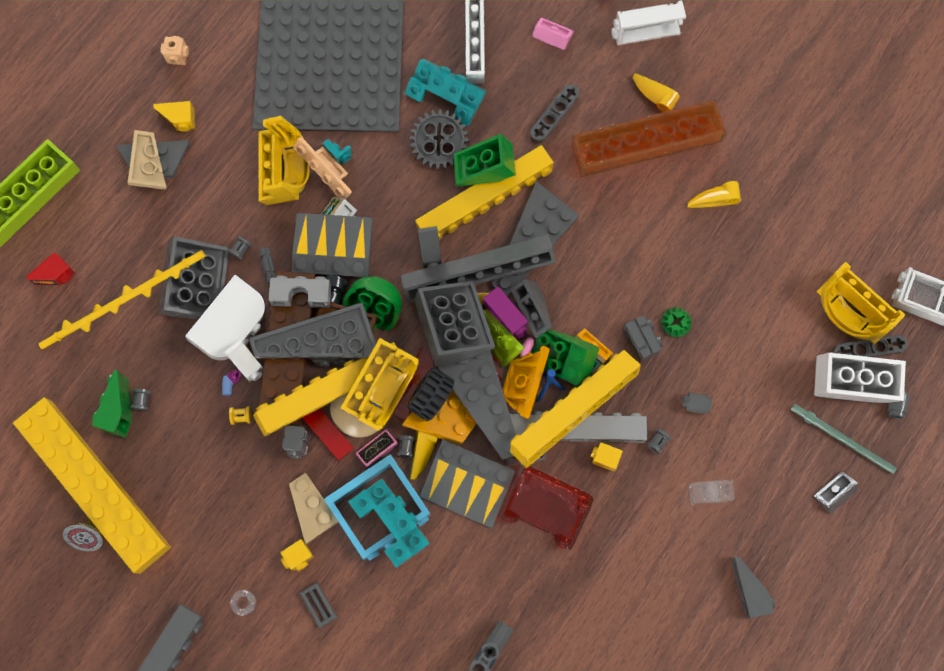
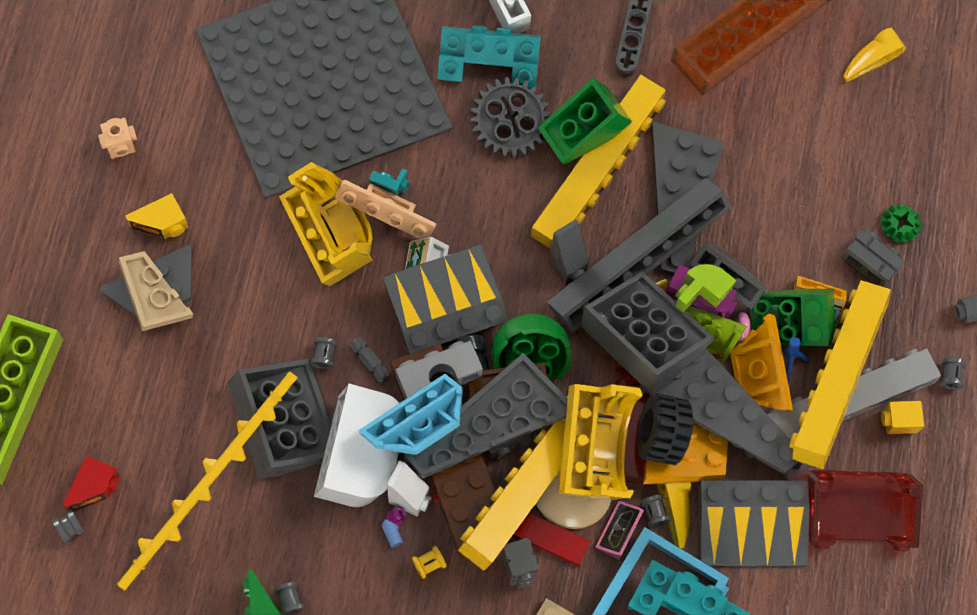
camera: 30 degrees left, 5 degrees down
none -> dark grey wheel [52,509,85,543]
none -> medium azure wedge [359,374,462,455]
none -> lime brick [675,264,736,313]

